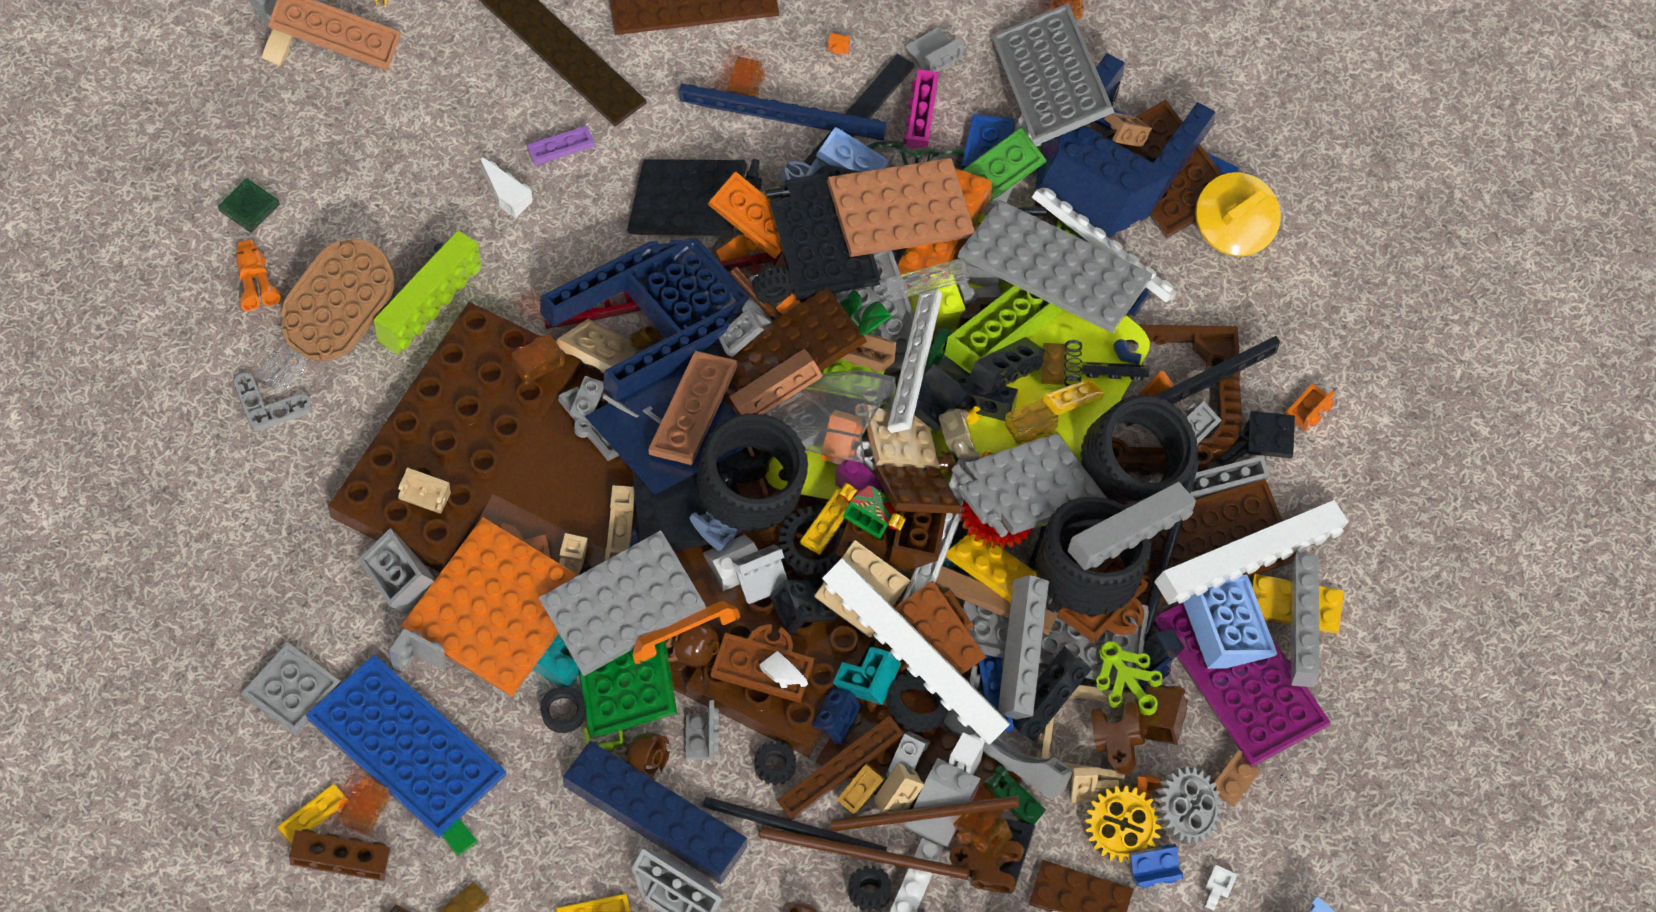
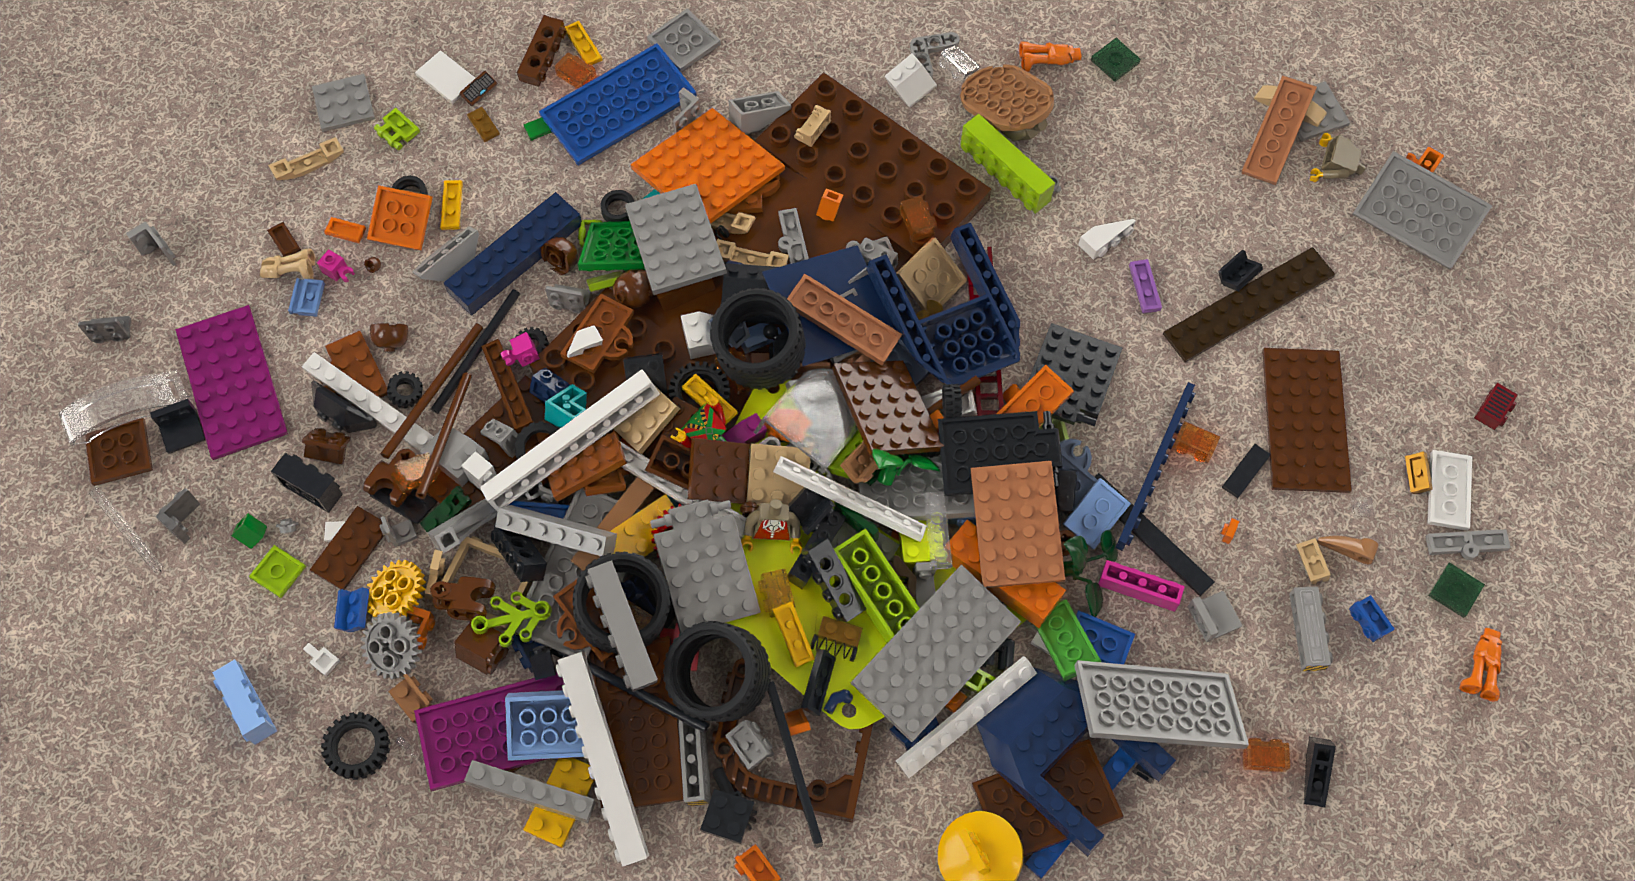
camera: 105 degrees right, 5 degrees up
orange piece [633,601,740,664] -> none
light grey bracket [719,308,772,357] -> none
nougat panel [730,349,823,415] -> none
bracket [732,544,788,604] -> none
pearl gold plate [837,763,886,815] -> none
tan hinge [874,763,924,813] -> none
medium nougat bracket [1104,113,1152,147] -> none
none -> black tyre [321,712,390,780]
none -> light grey bracket [379,516,418,547]
none -> dark pink brick [500,332,540,367]
none -> lime tile [586,270,623,292]
none -> light grey hinge [778,208,809,264]
none -> orange brick [816,189,843,221]
none -> white slope [885,54,937,108]
none -> black bracket [1218,250,1263,292]
none -> black tile [1222,444,1271,499]

